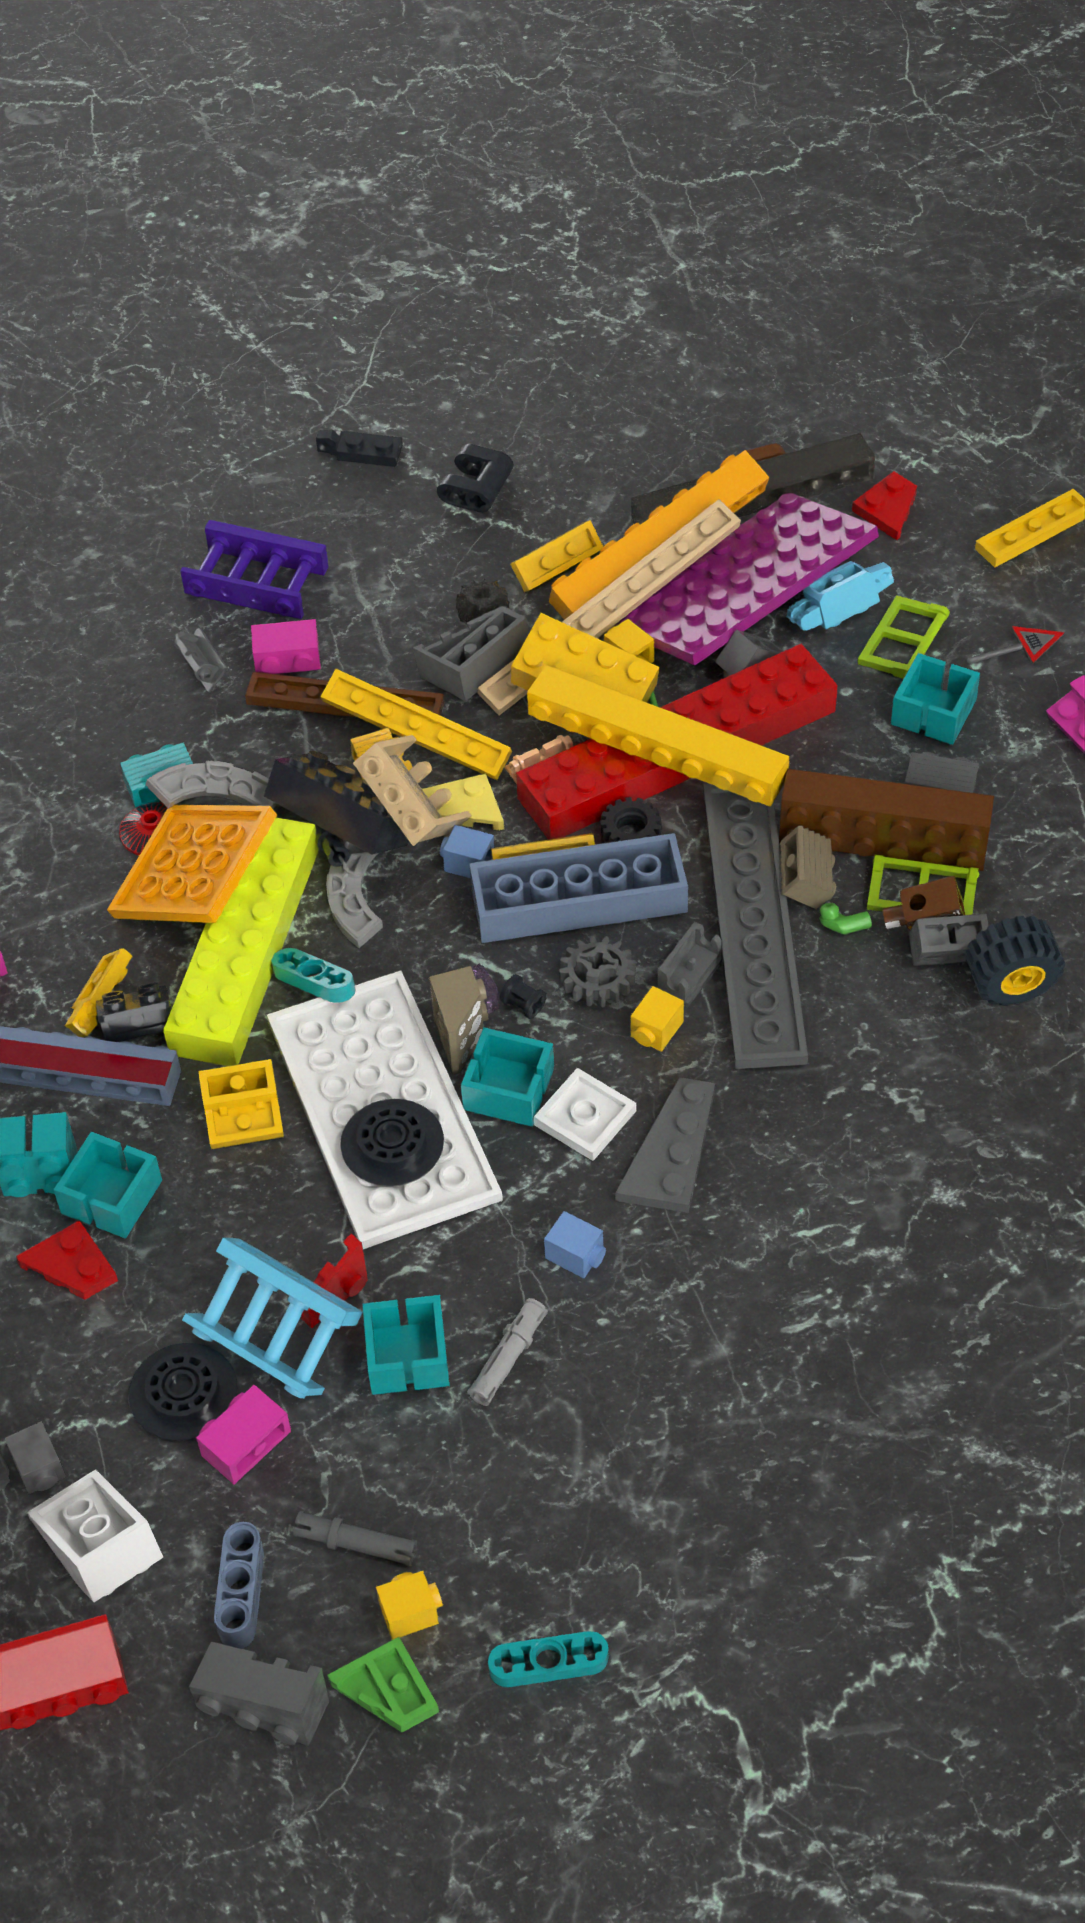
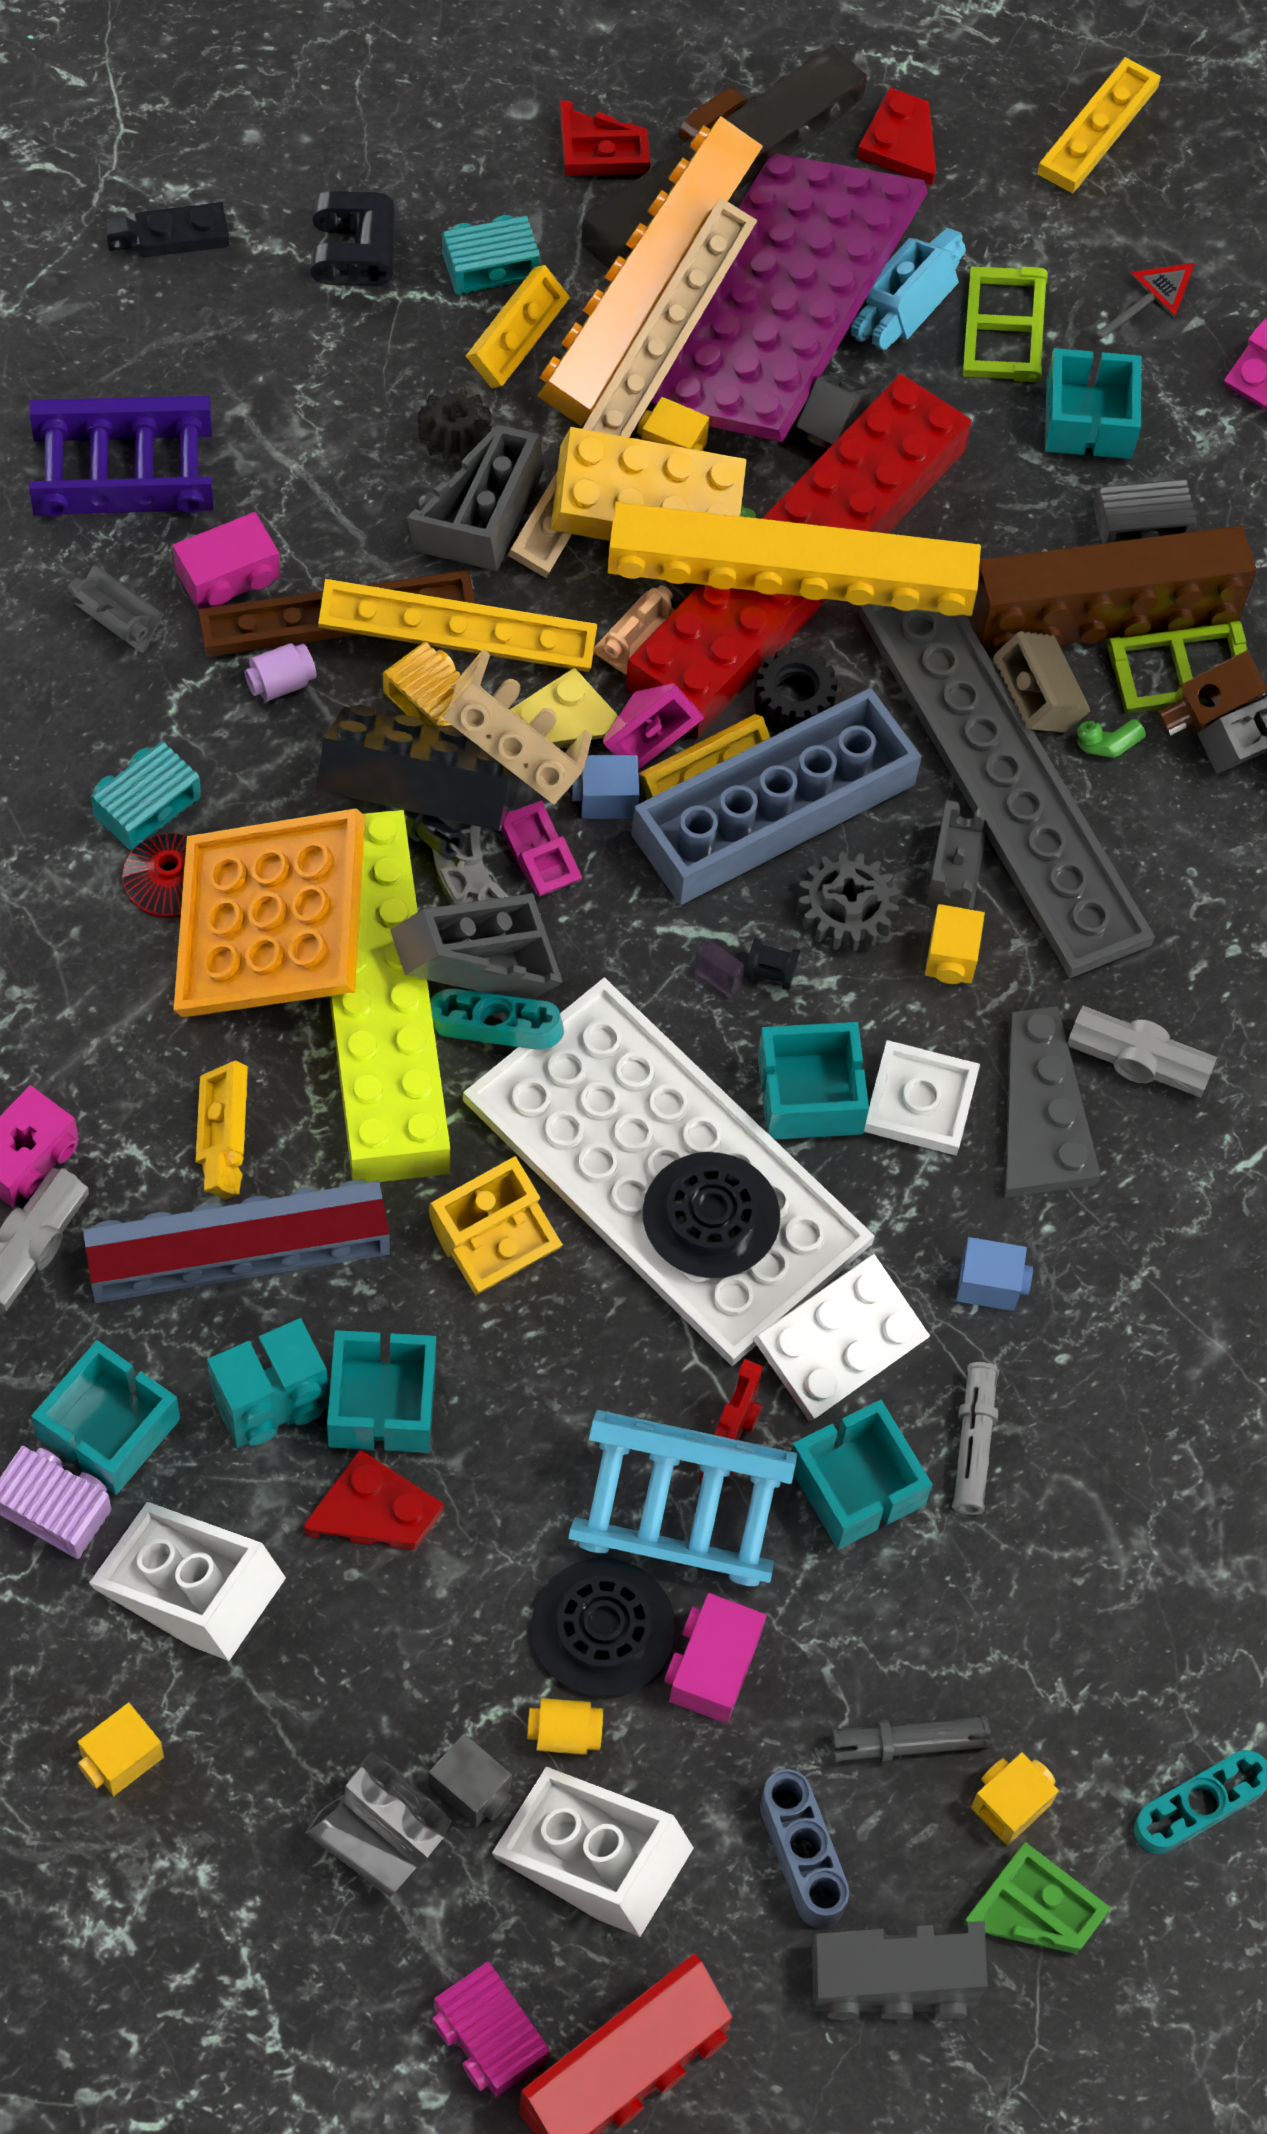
camera: 30 degrees left, 10 degrees up
black bracket [96,983,172,1042] -> none
light grey tile [146,761,280,810] -> none
dark tan slope [429,966,488,1074] -> none
none -> lavender brick [244,643,317,702]
none -> dark grey wedge [390,893,563,999]
none -> teal brick [442,215,540,296]
none -> dark pink slope [500,800,582,897]
none -> yellow brick [527,1698,603,1755]
none -> red wing [560,100,651,176]
none -> dark pink slope [603,683,704,770]
none -> white plate [752,1254,930,1421]
none -> light grey piece [1068,1006,1217,1098]

